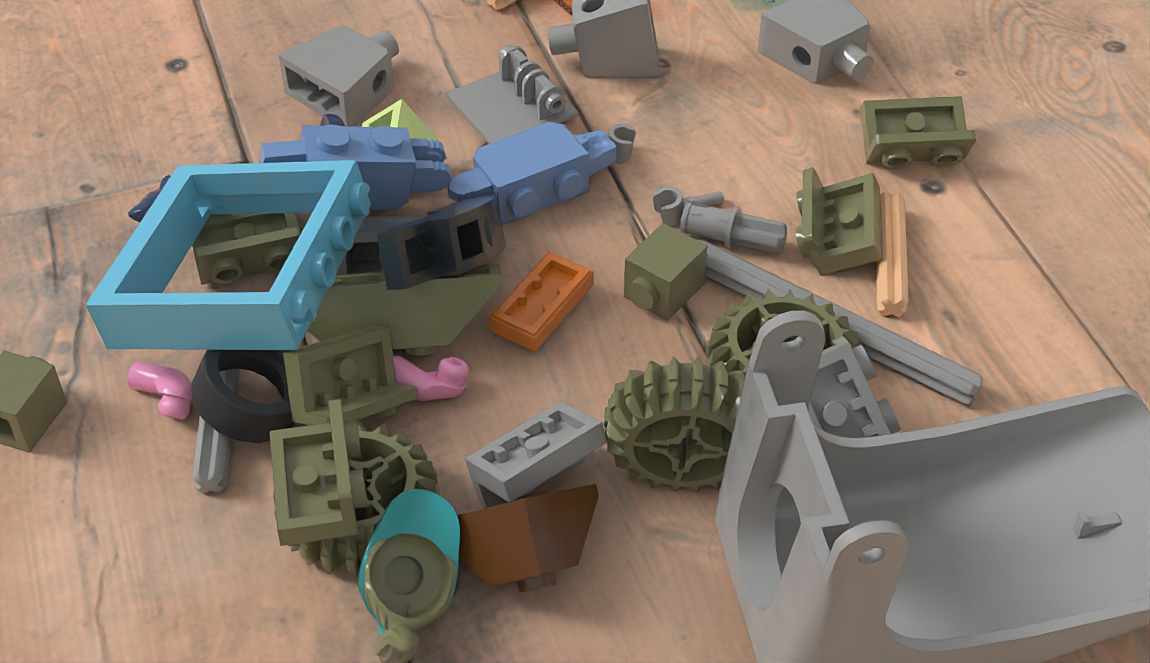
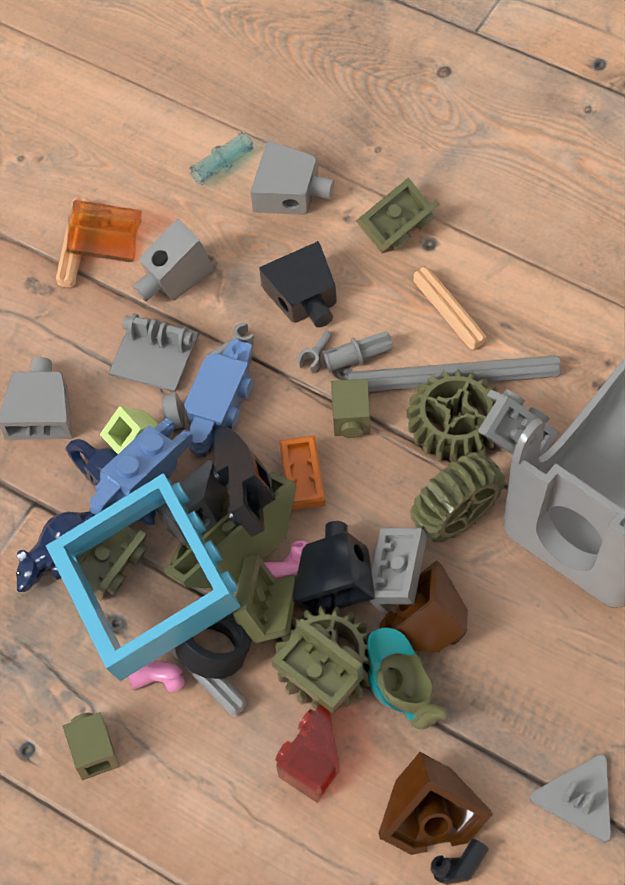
camera: 35 degrees left, 15 degrees up
olive bracket [796,167,882,276] -> none
none -> light grey tile [162,393,185,430]
none -> black torso [259,241,337,328]
none -> clear red slope [275,704,340,803]
none -> black torso [293,521,375,616]

